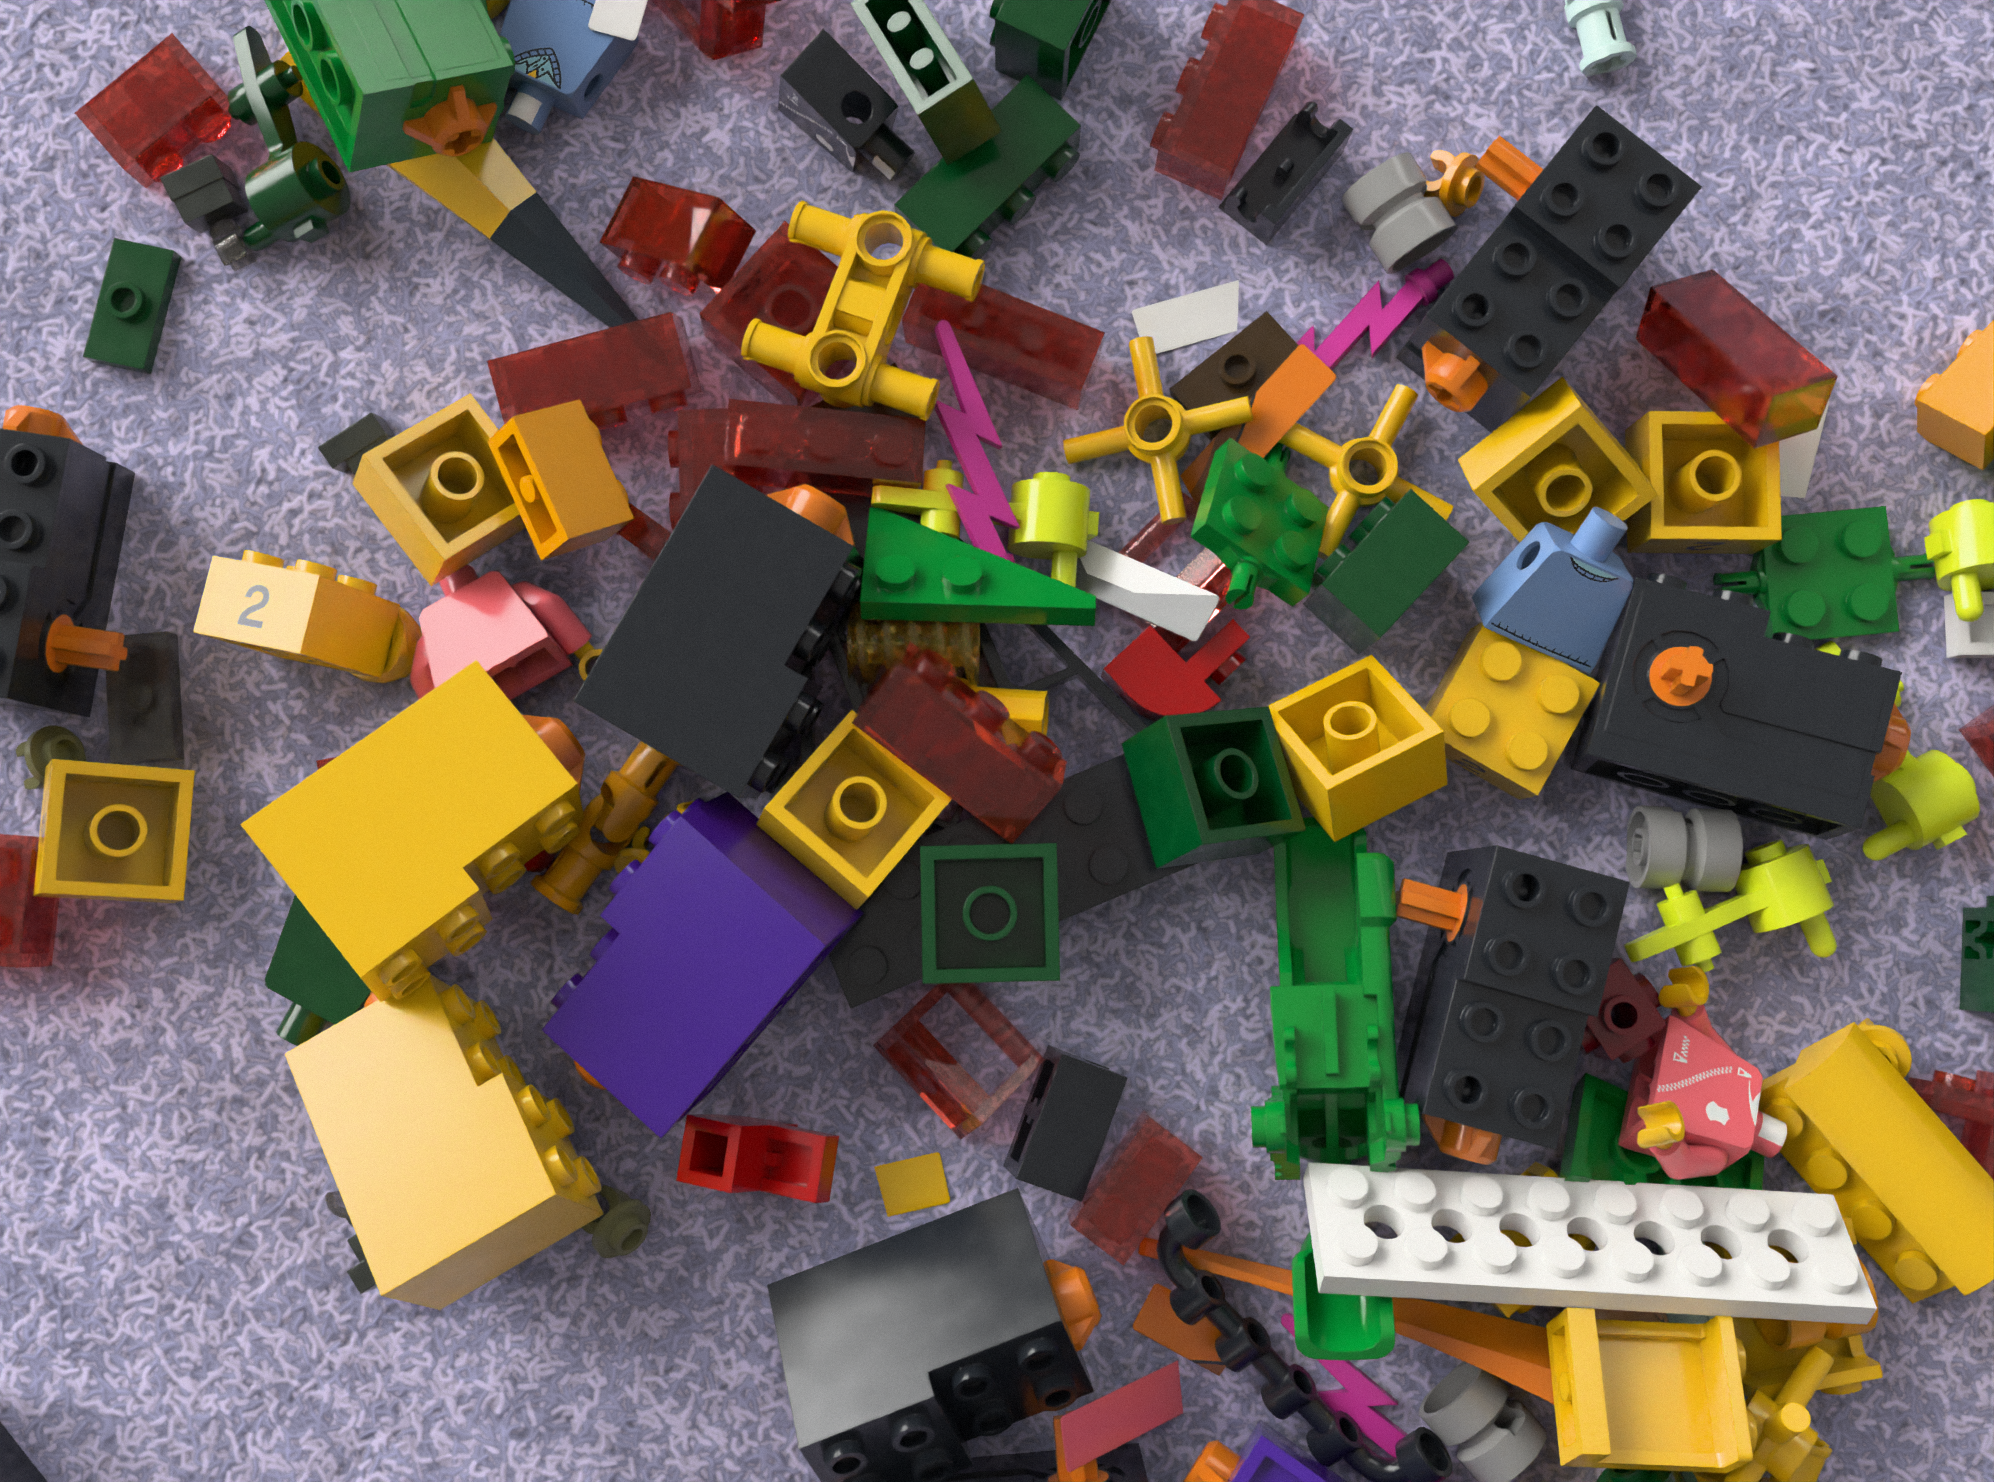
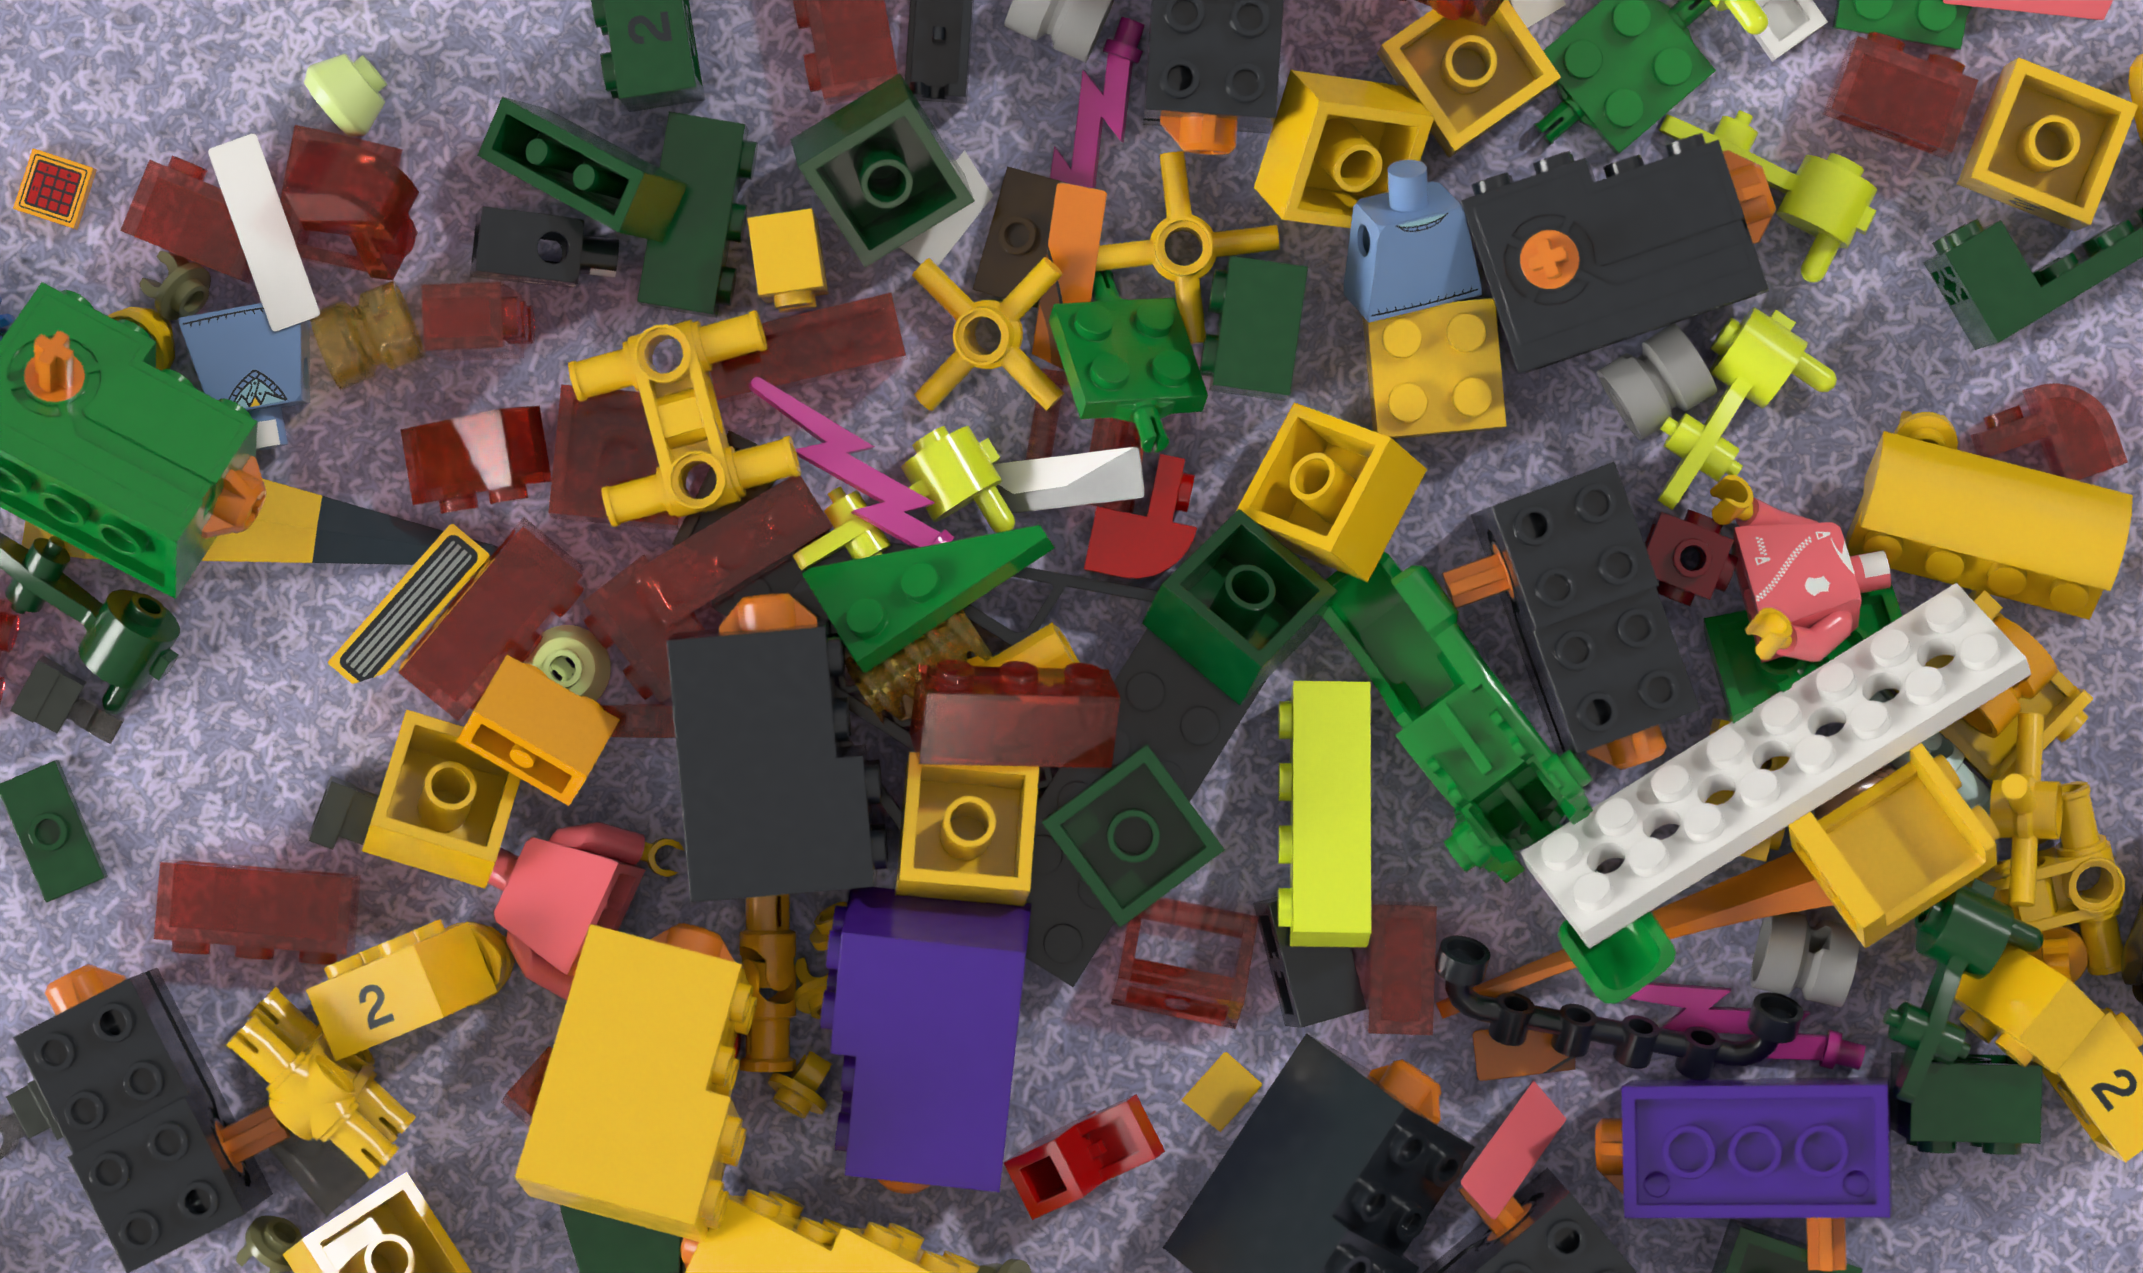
camera: 35 degrees left, 5 degrees up
none -> clear red brick [154,859,361,965]
none -> yellow piece [226,986,416,1179]
none -> clear yellow wheel [310,280,425,390]
none -> sticker [328,524,490,684]
none -> clear red brick [421,282,535,361]
none -> yellowish green cone [524,625,611,701]
none -> yellow brick [747,208,829,313]
none -> yellow plate [768,1051,832,1119]
none -> dark green brick [790,73,975,267]
none -> neon yellow brick [1278,681,1371,947]

